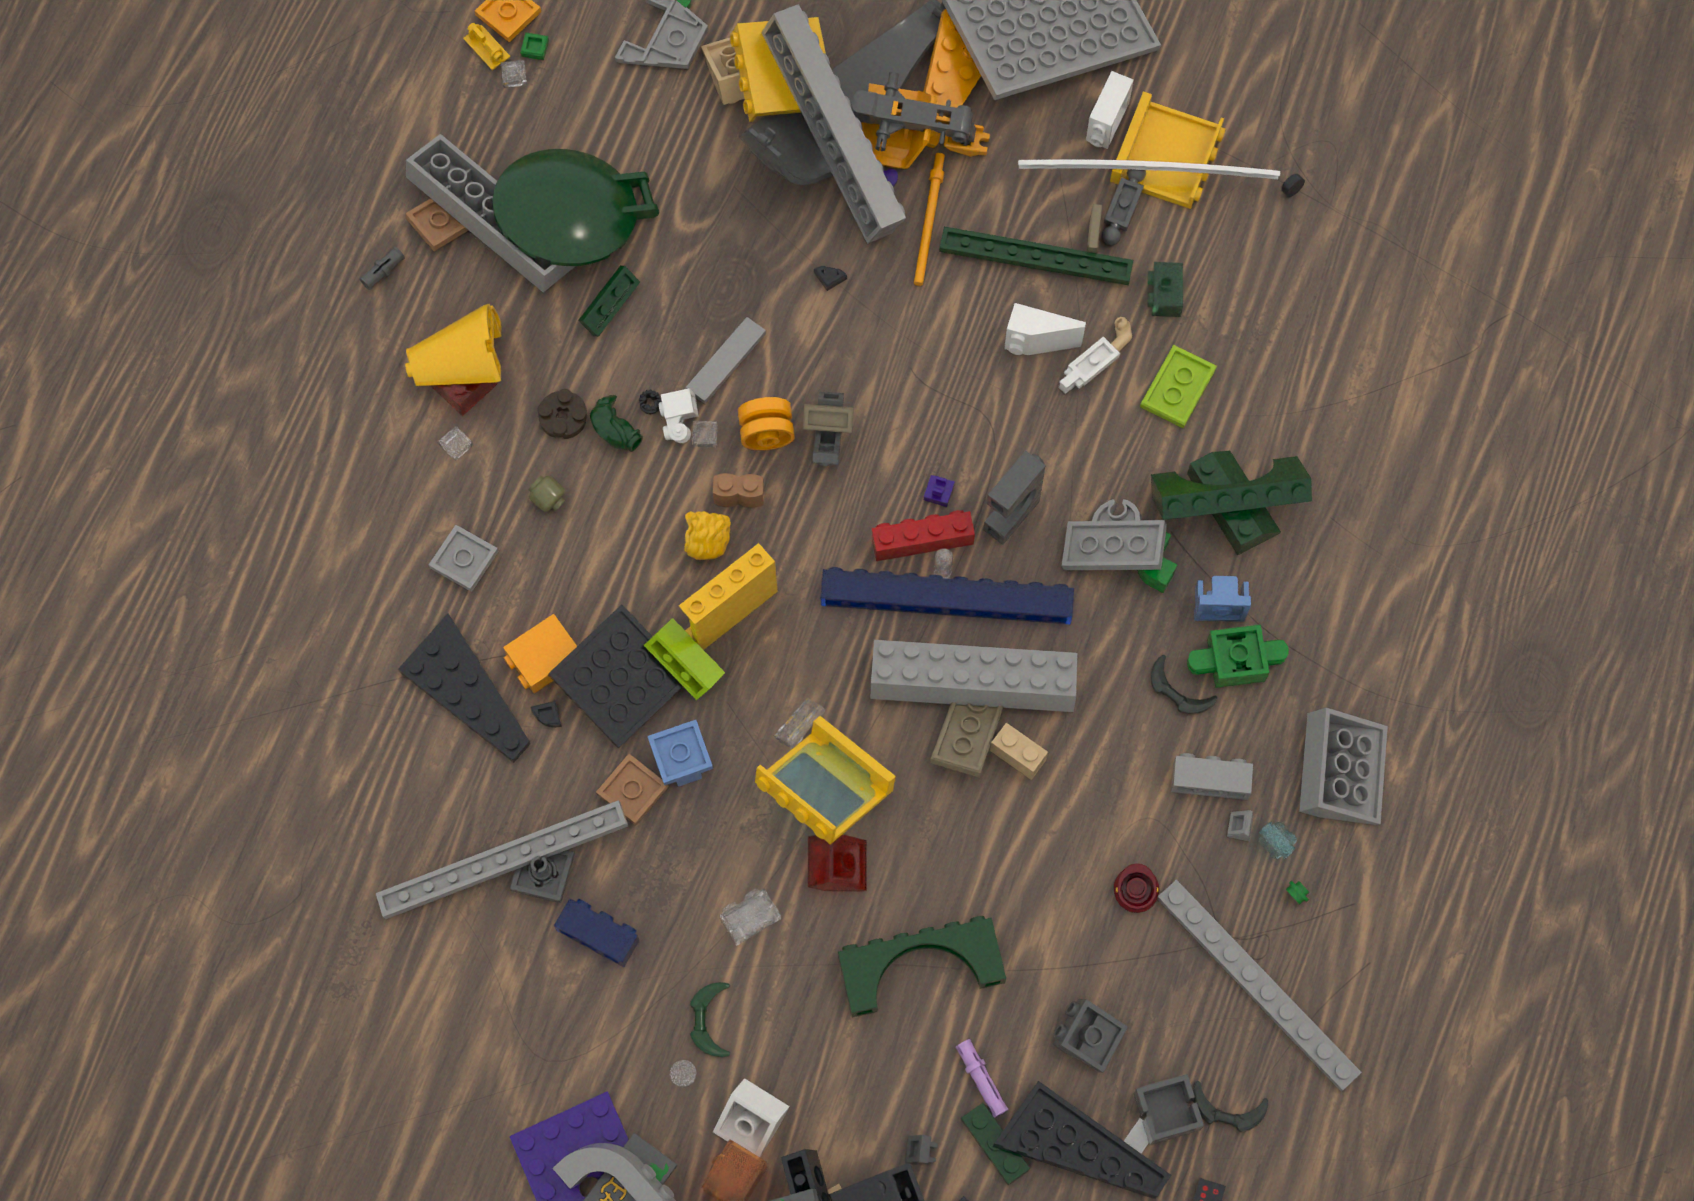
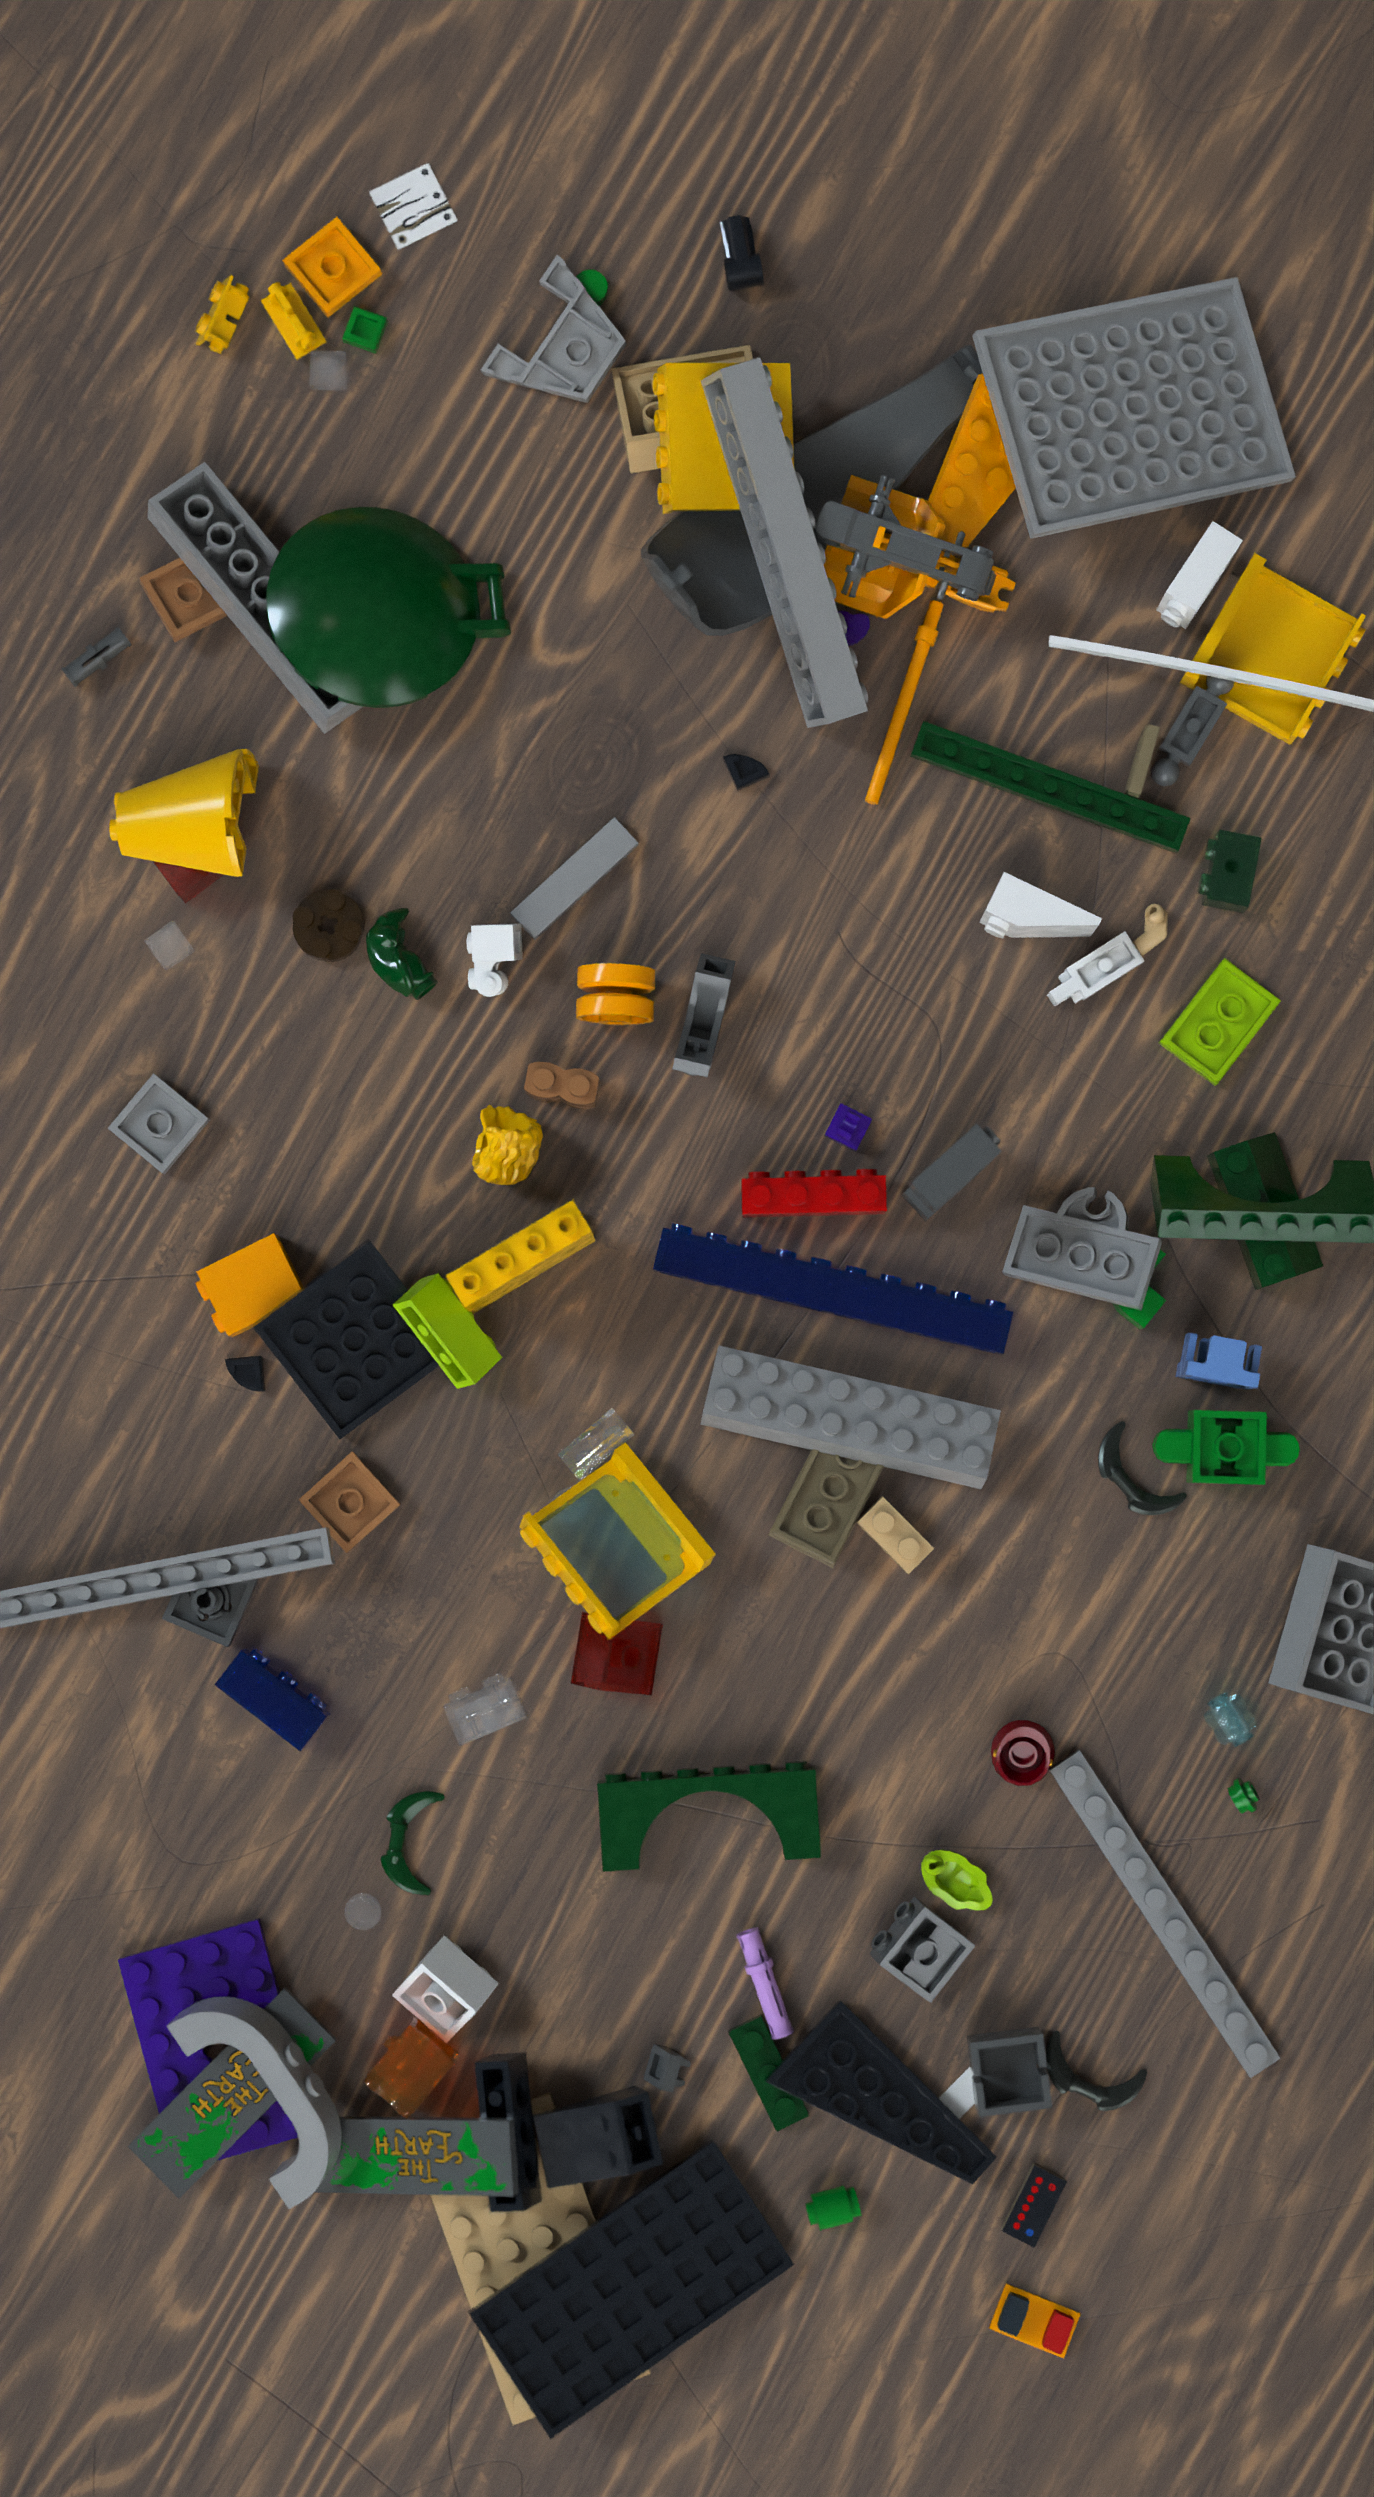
camera: 10 degrees right, 15 degrees up
black wing [398,613,530,763] -> none
olive head [528,476,566,512] -> none
dark green plate [578,265,640,337] -> none
black bush [639,389,661,414] -> none
medium blue panel [647,720,713,786] -> none
clear tile [692,421,718,447] -> none
dark tan tile [803,404,854,433] -> none
clear cylinder [934,549,953,579] -> none
light grey brick [1171,753,1253,800] -> none
light grey slope [1227,810,1254,842] -> none
none -> yellow hinge [195,275,250,353]
none -> lime arm [921,1849,993,1910]

